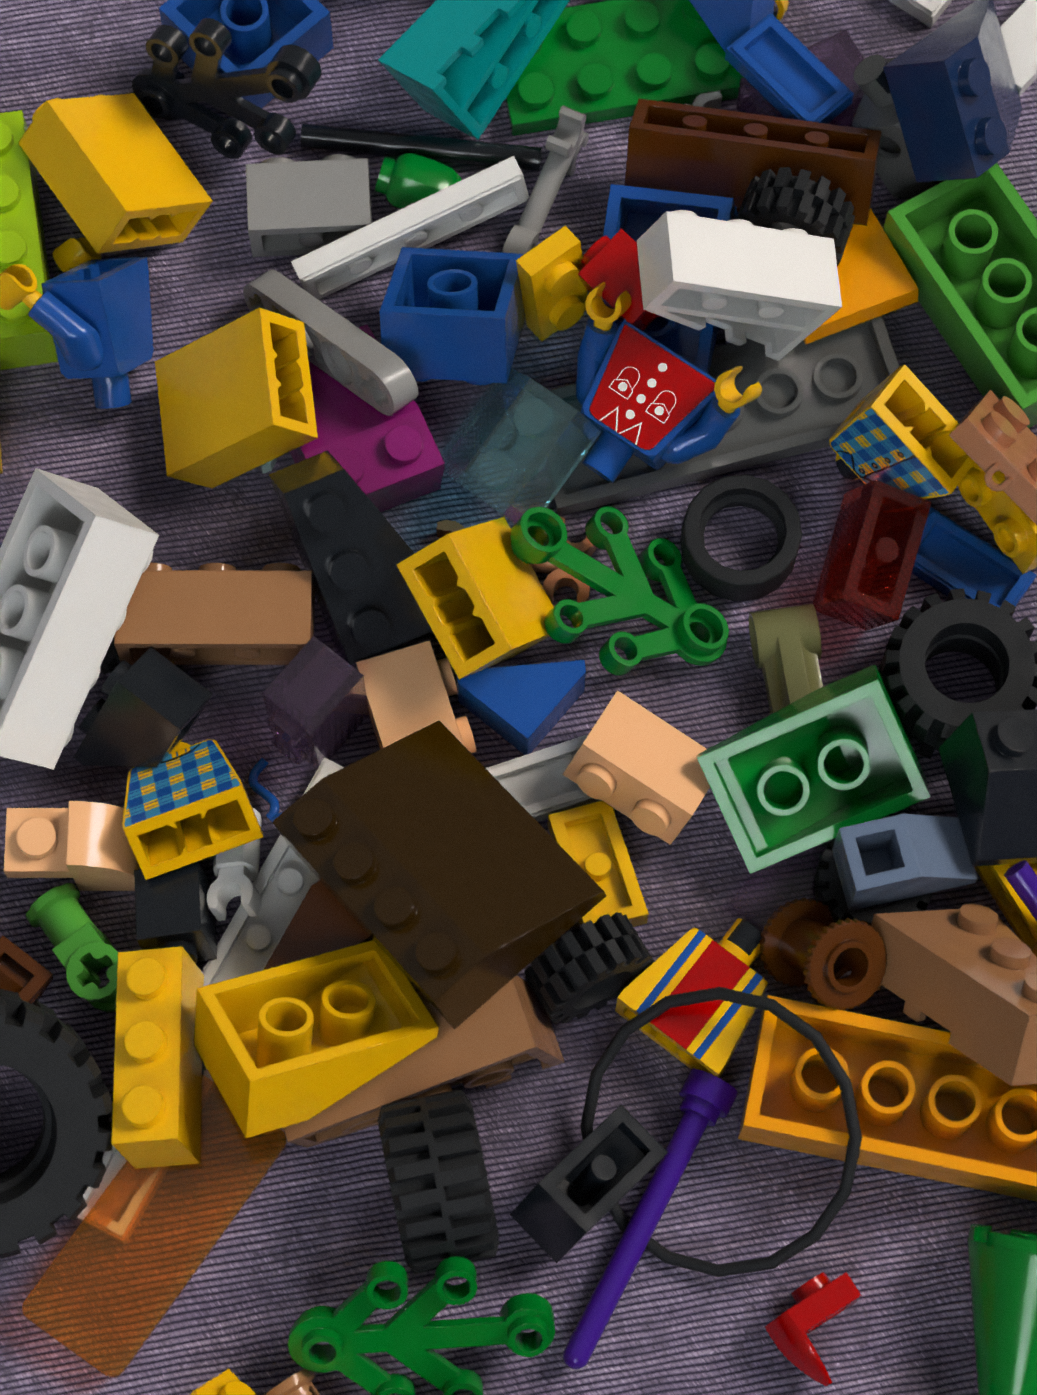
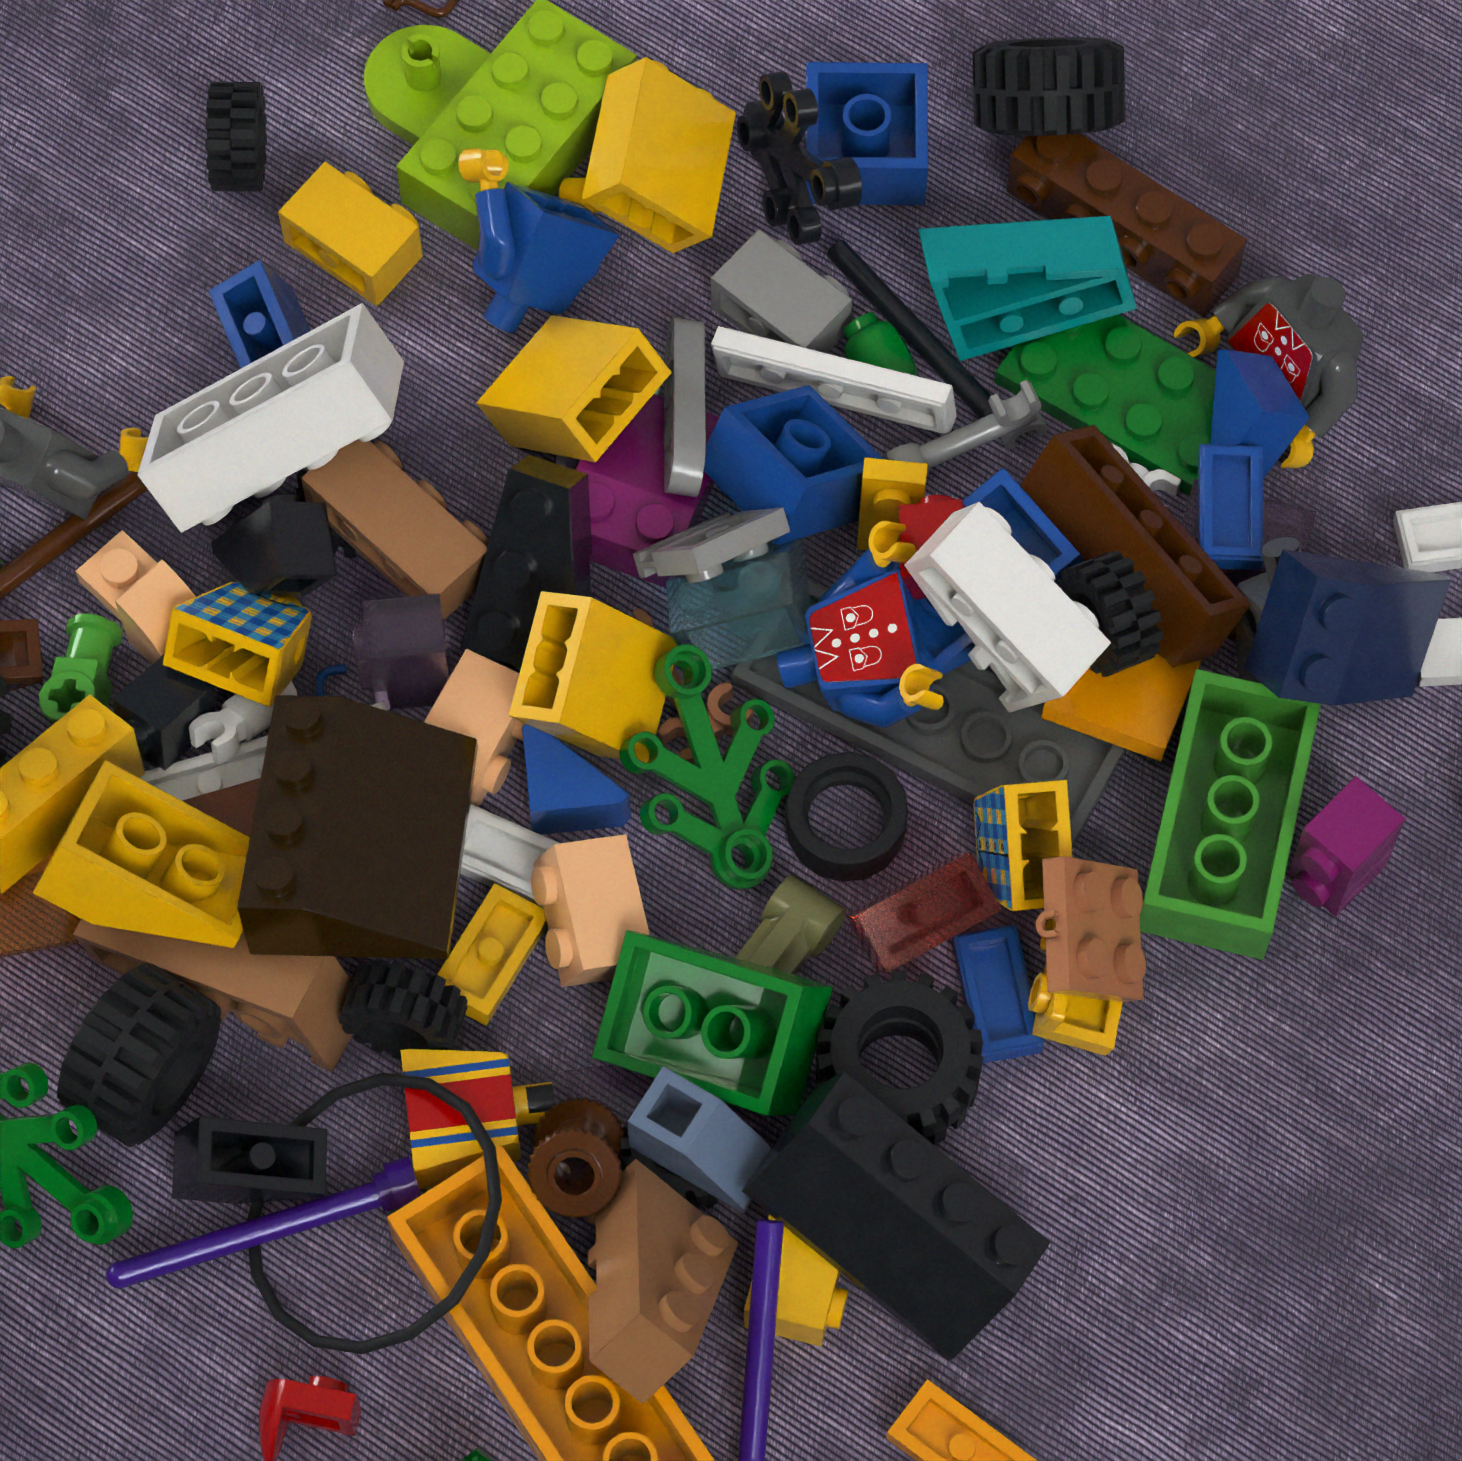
camera: 45 degrees right, 5 degrees down
none -> light grey plate [633,507,790,583]

